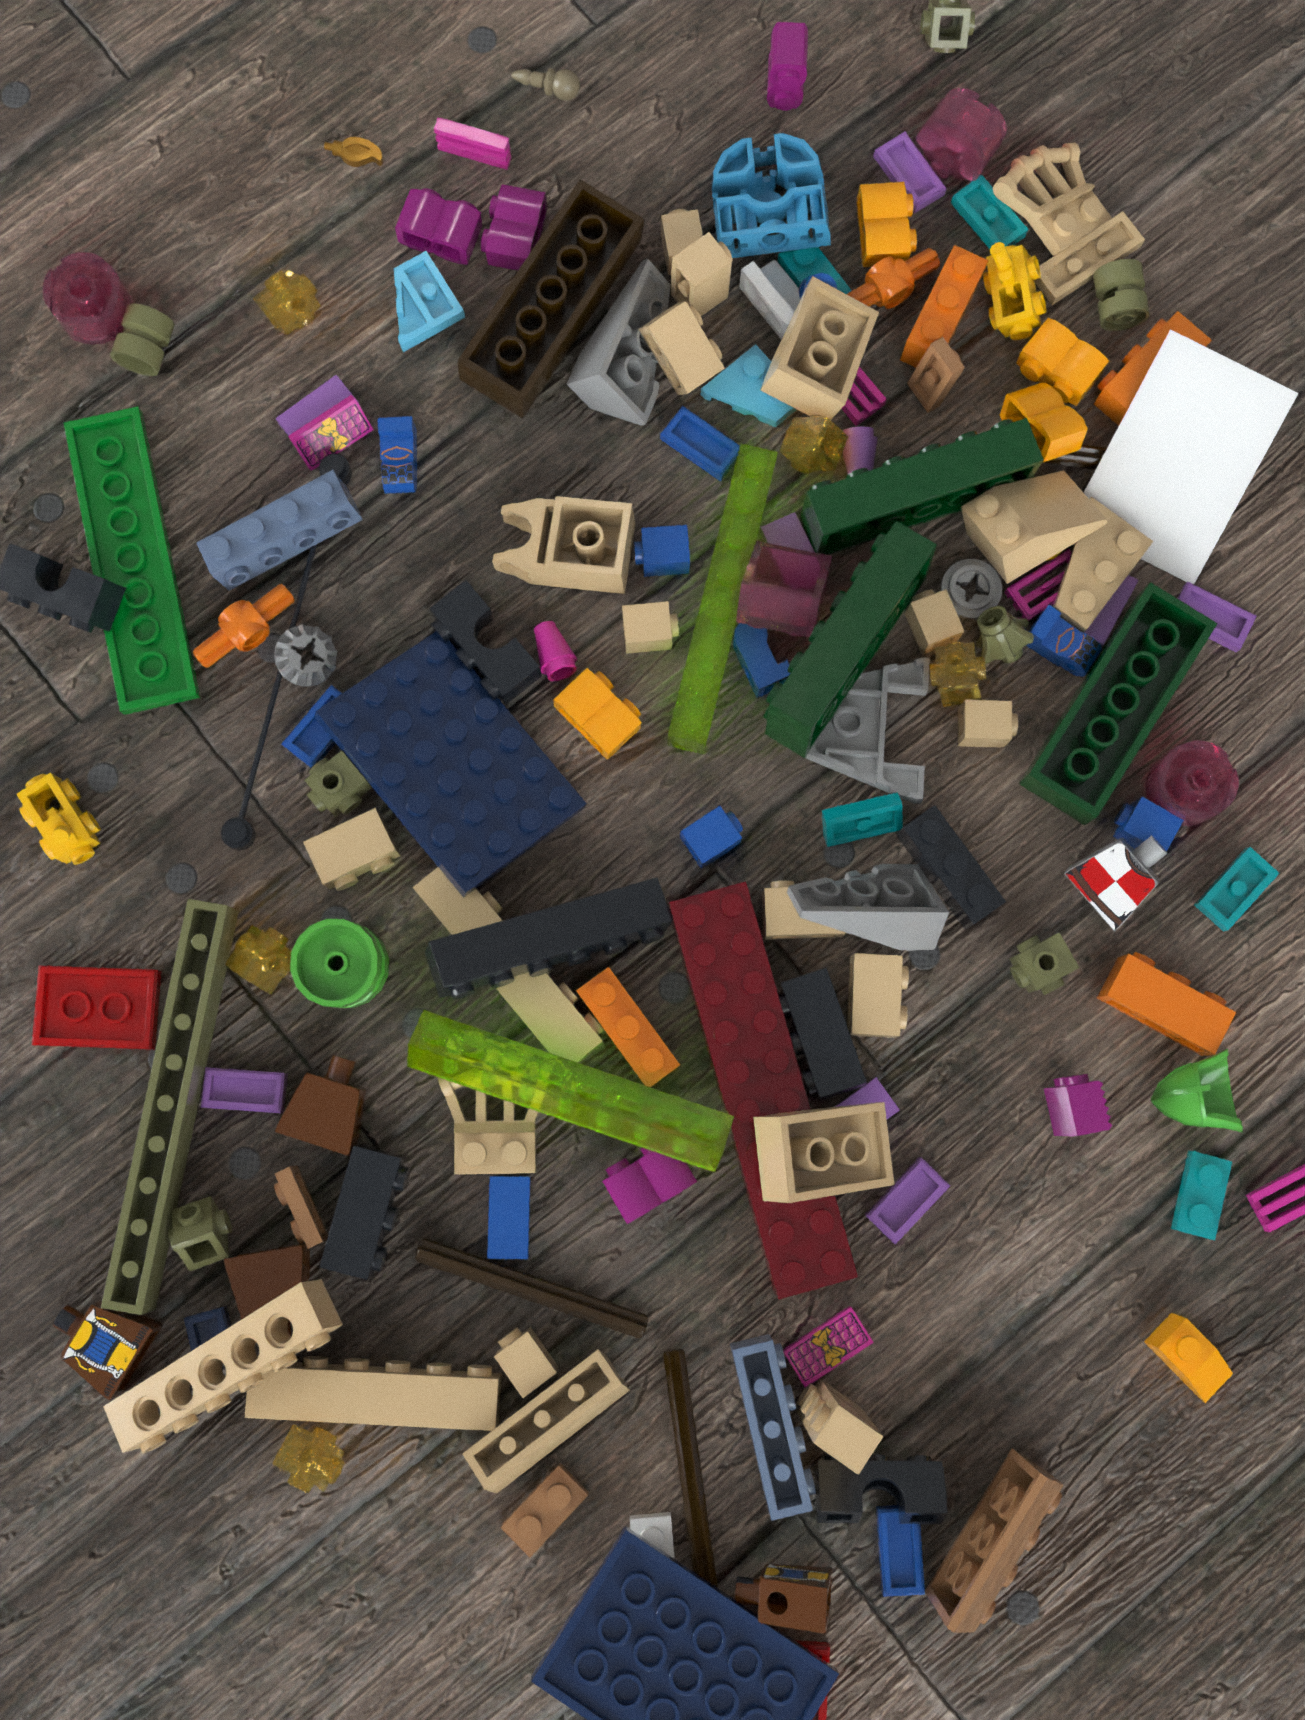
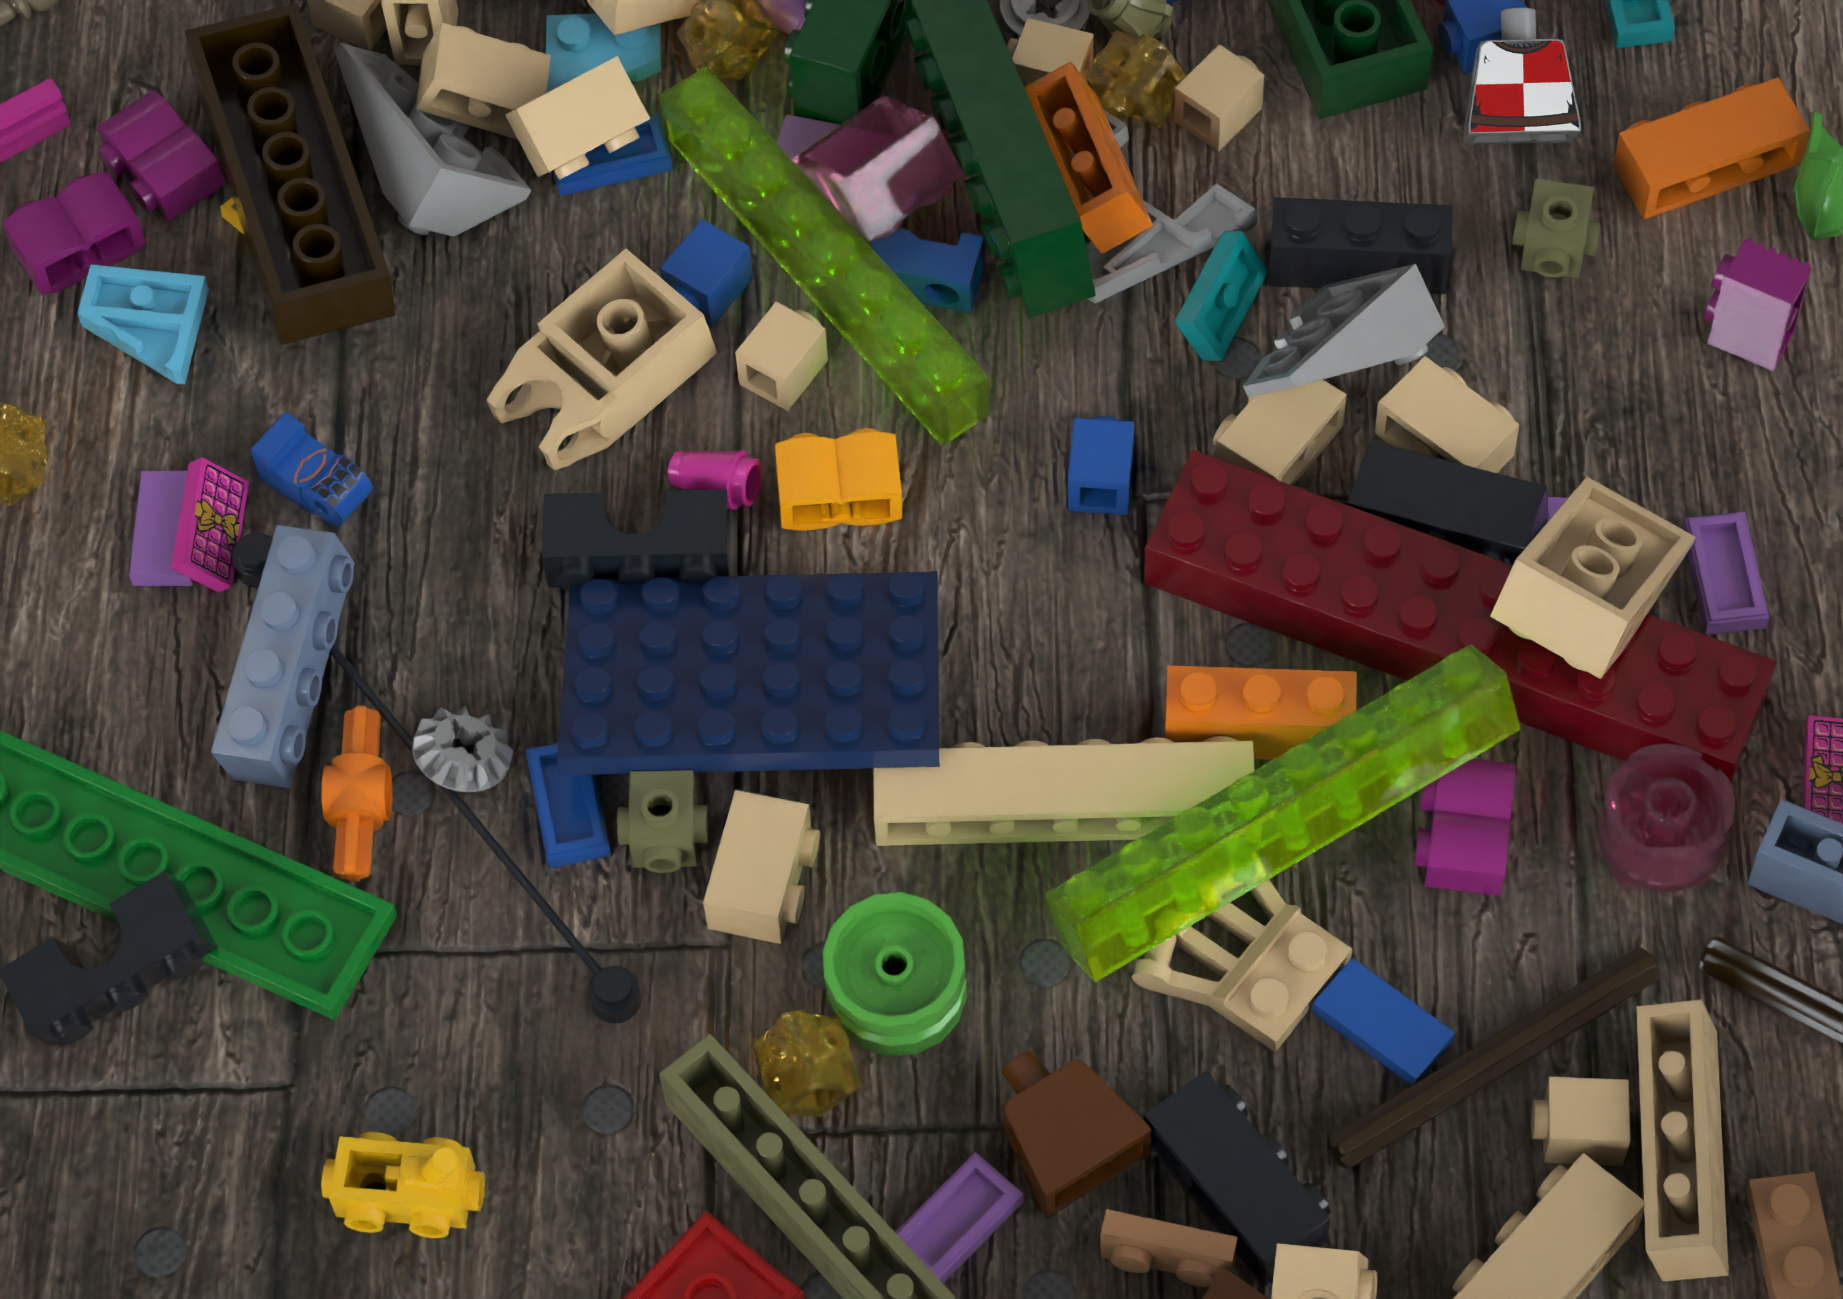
camera: 45 degrees left, 20 degrees down
black brick [425,877,673,1000] -> none
none -> tan brick [505,56,650,180]
none -> orange brick [1024,61,1153,254]
none -> clear pink brick [1598,744,1735,892]

